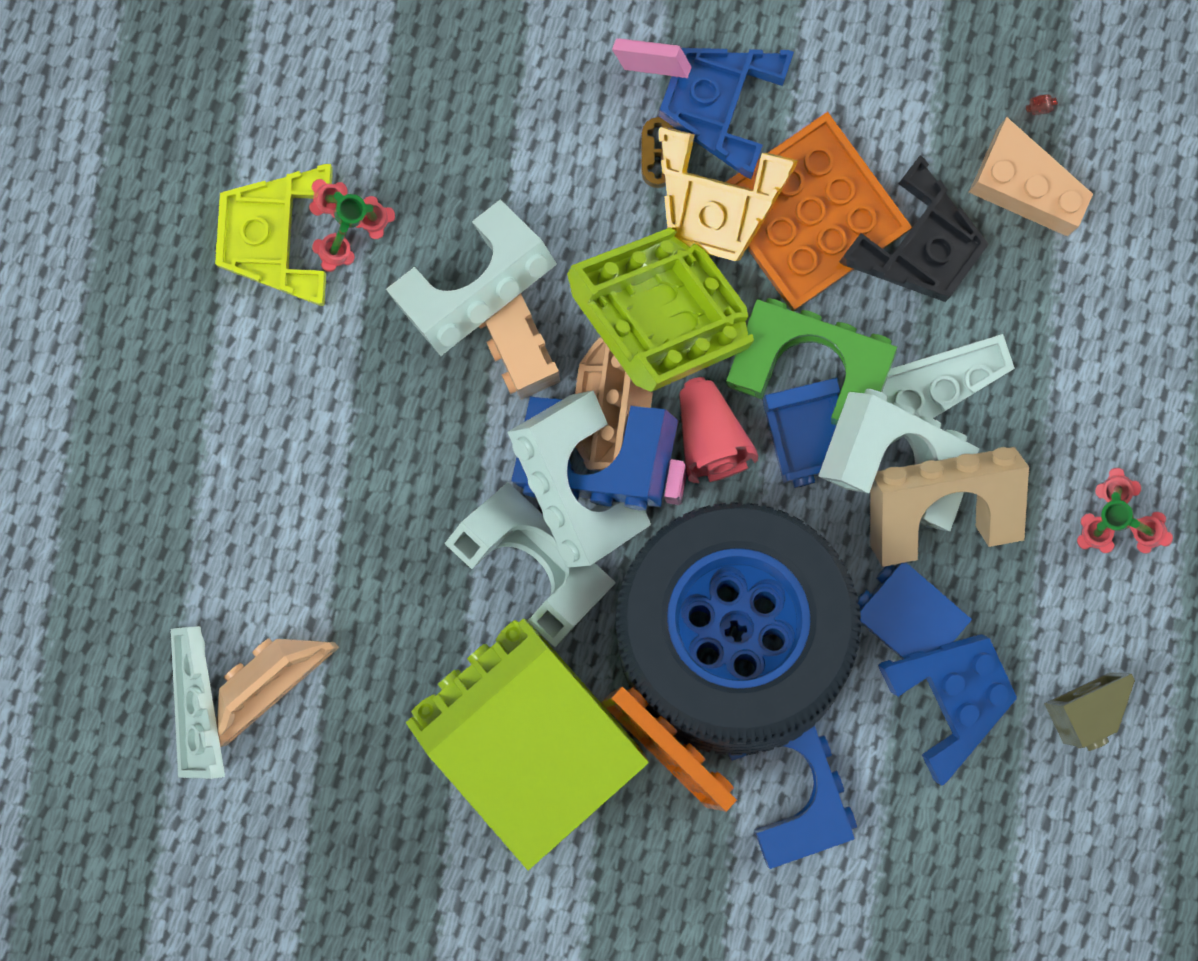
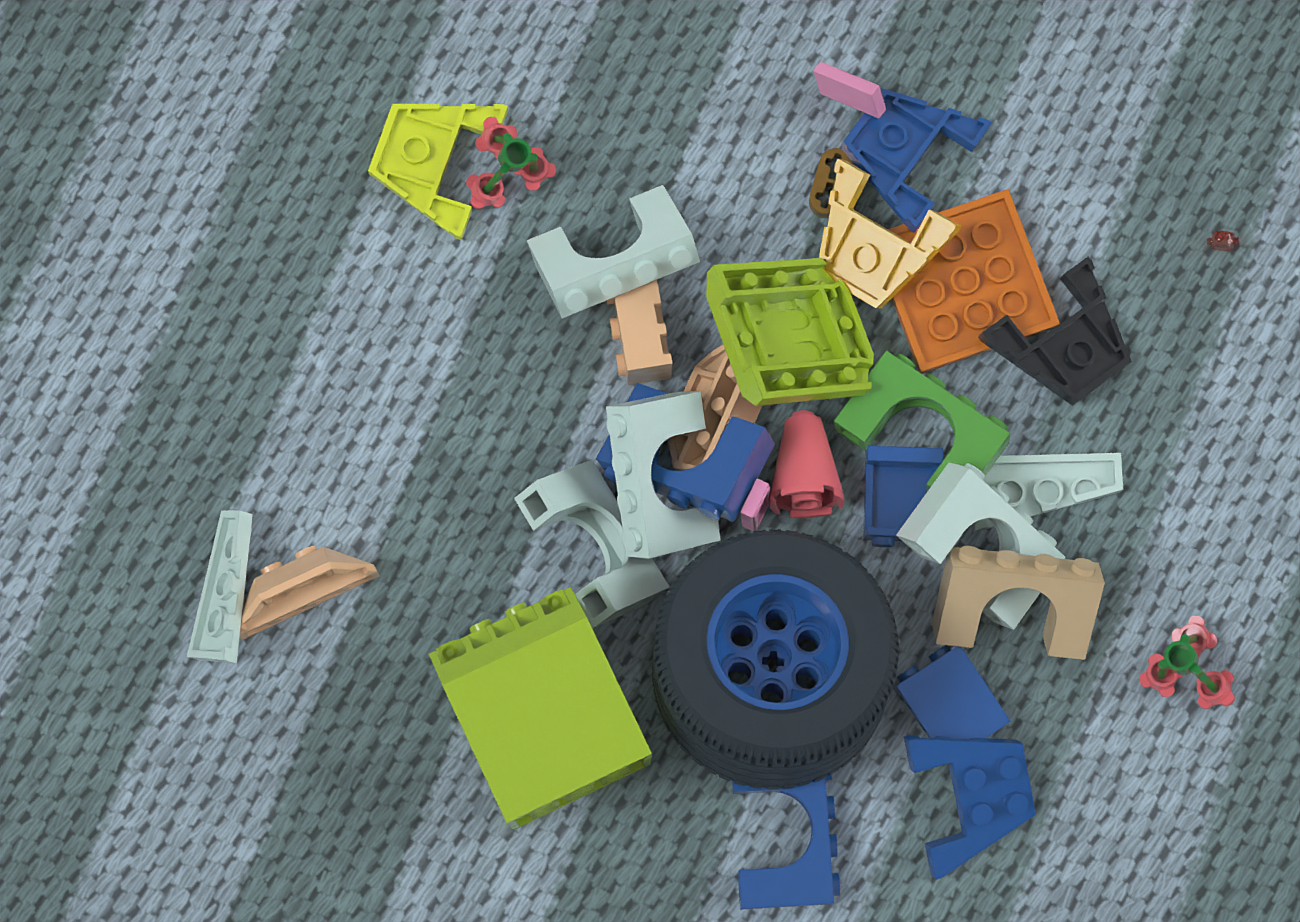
camera: 15 degrees right, 5 degrees down
orange plate [601,687,737,812] -> none
light nougat wedge [969,117,1093,236] -> none
olive slope [1044,672,1135,751] -> none

